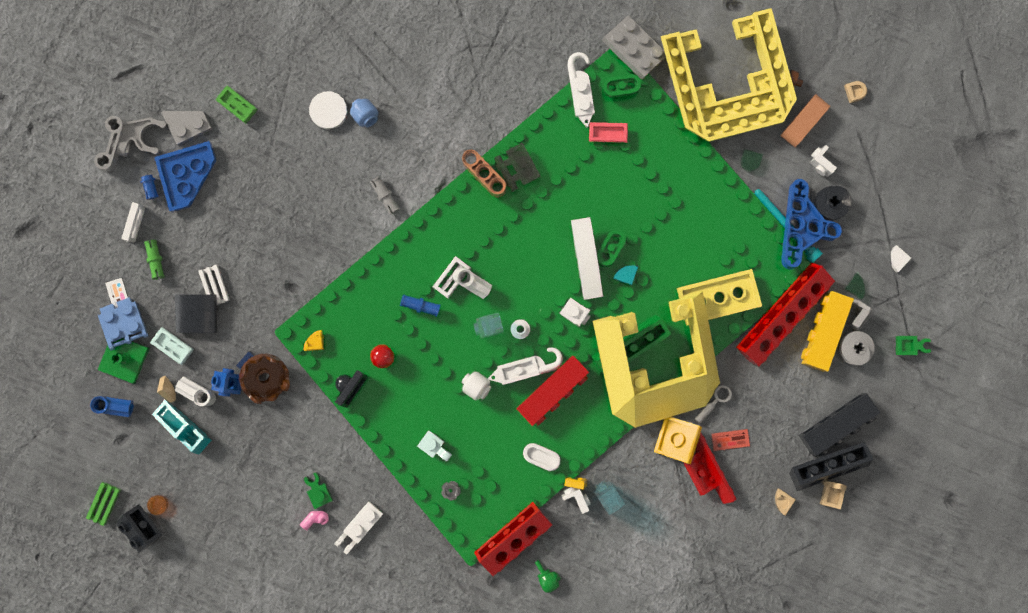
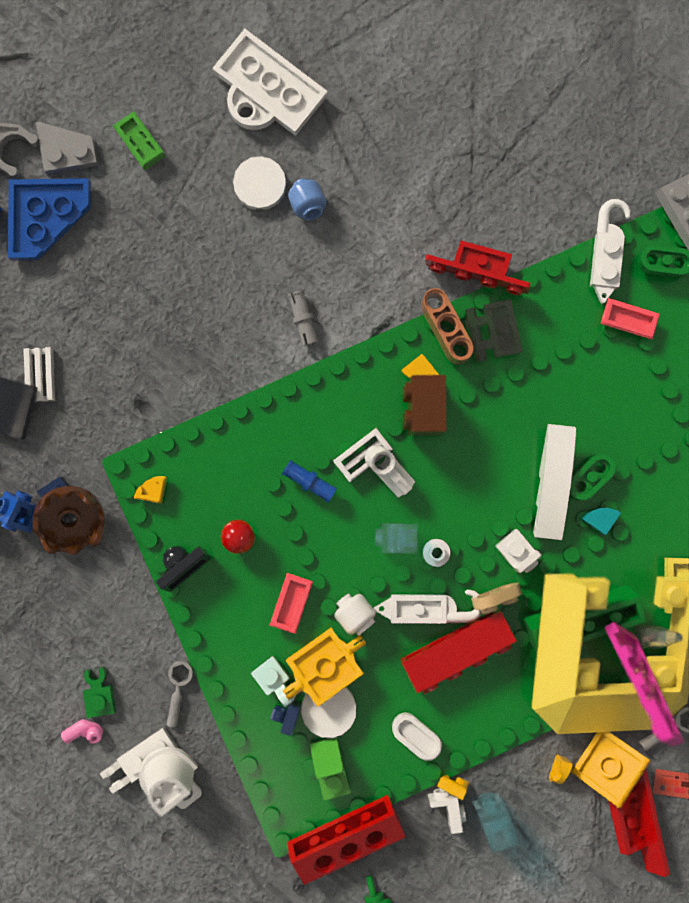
camera: 10 degrees right, 0 degrees up
flat silver plate [441,481,461,501] -> none
none -> white container [139,747,202,817]
none -> light grey piece [166,660,194,727]
none -> white plate [212,29,328,136]
none -> coral tile [270,573,313,634]
none -> dark blue tile [270,701,302,736]
none -> yellow plate [282,628,366,707]
none -> white tile [301,687,356,738]
none -> bright green slope [310,737,351,800]
none -> yellow tile [401,354,439,379]
none -> reddish brown brick [403,375,446,436]
none -> red bracket [425,240,531,296]
none -> tan plate [471,583,522,614]
none -> yellow tile [548,754,573,784]
none -> dark pink wing [604,622,684,747]
none -> clear slope [635,625,683,649]

